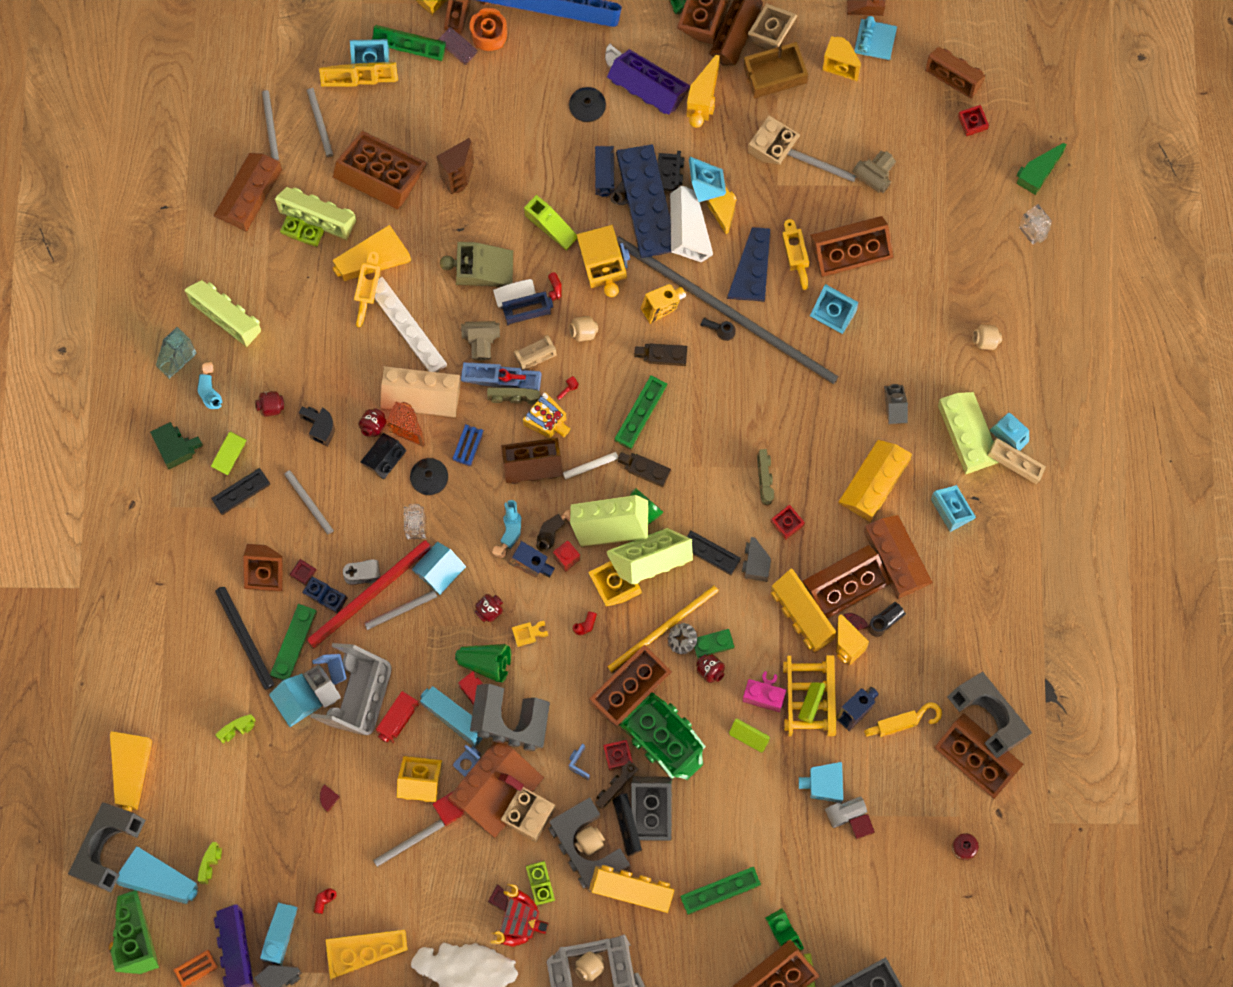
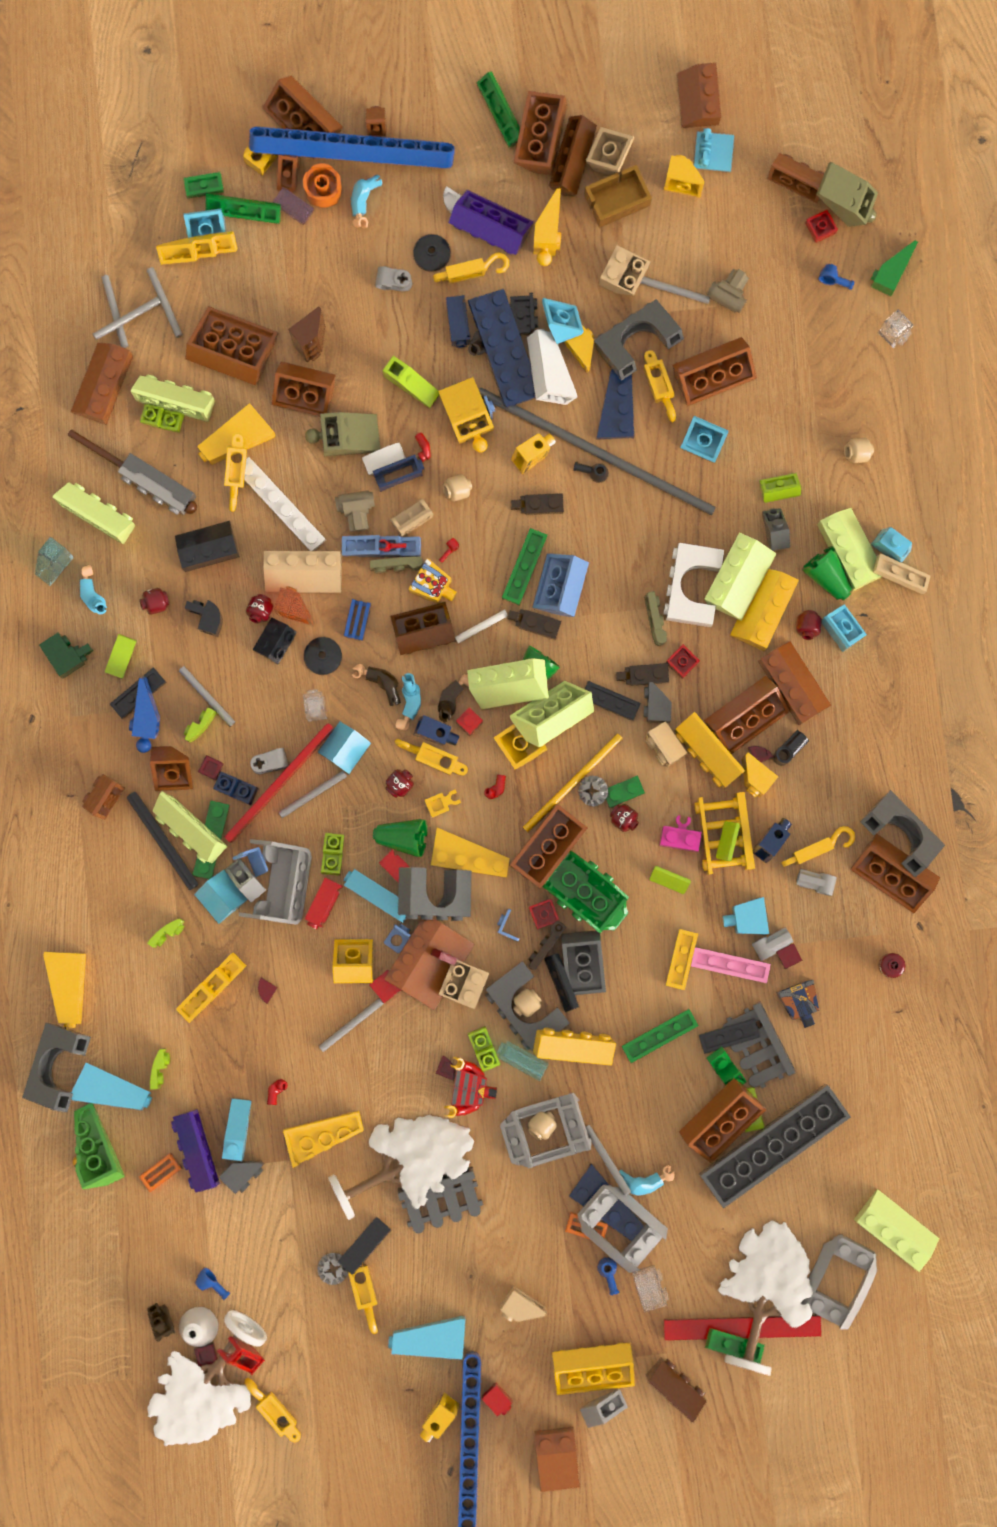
camera: 10 degrees left, 10 degrees up
none -> piece [68,429,197,515]
none -> dark orange slope [82,774,125,820]
none -> light grey bar [92,297,161,340]
none -> blue slope [129,676,160,753]
none -> yellowish green slope [153,791,227,863]
none -> black slope [175,521,240,572]
none -> yellow slope [176,952,246,1023]
none -> green plate [183,172,224,198]
none -> lime slope [184,707,217,743]
none -> dark orange slope [271,361,336,417]
none -> lime slope [321,833,344,876]
none -> medium azure arm [350,175,382,228]
none -> dark brown arm [352,664,401,706]
none -> light grey piece [375,267,412,292]
none -> yellow piece [394,738,468,776]
none -> yellow wing [431,828,510,878]
none -> yellow piece [433,252,509,284]
none -> clear light blue slope [496,1040,549,1081]
none -> medium blue slope [532,553,589,617]
none -> dark grey arch [594,299,684,381]
none -> dark brown hinge [615,663,669,686]
none -> tan slope [645,721,687,767]
none -> white arch [663,543,724,627]
none -> yellow plate [665,929,698,990]
none -> bright pink plate [691,947,771,983]
none -> black tile [699,1018,760,1054]
none -> yellowish green slope [705,532,776,621]
none -> dark grey fence [722,1001,796,1088]
none -> lime slope [759,473,801,503]
none -> torso [776,979,819,1028]
none -> dark red head [796,610,822,640]
none -> light grey piece [796,869,837,896]
none -> green cone [802,546,852,600]
none -> olive slope [816,162,878,227]
none -> blue bar [819,264,854,290]

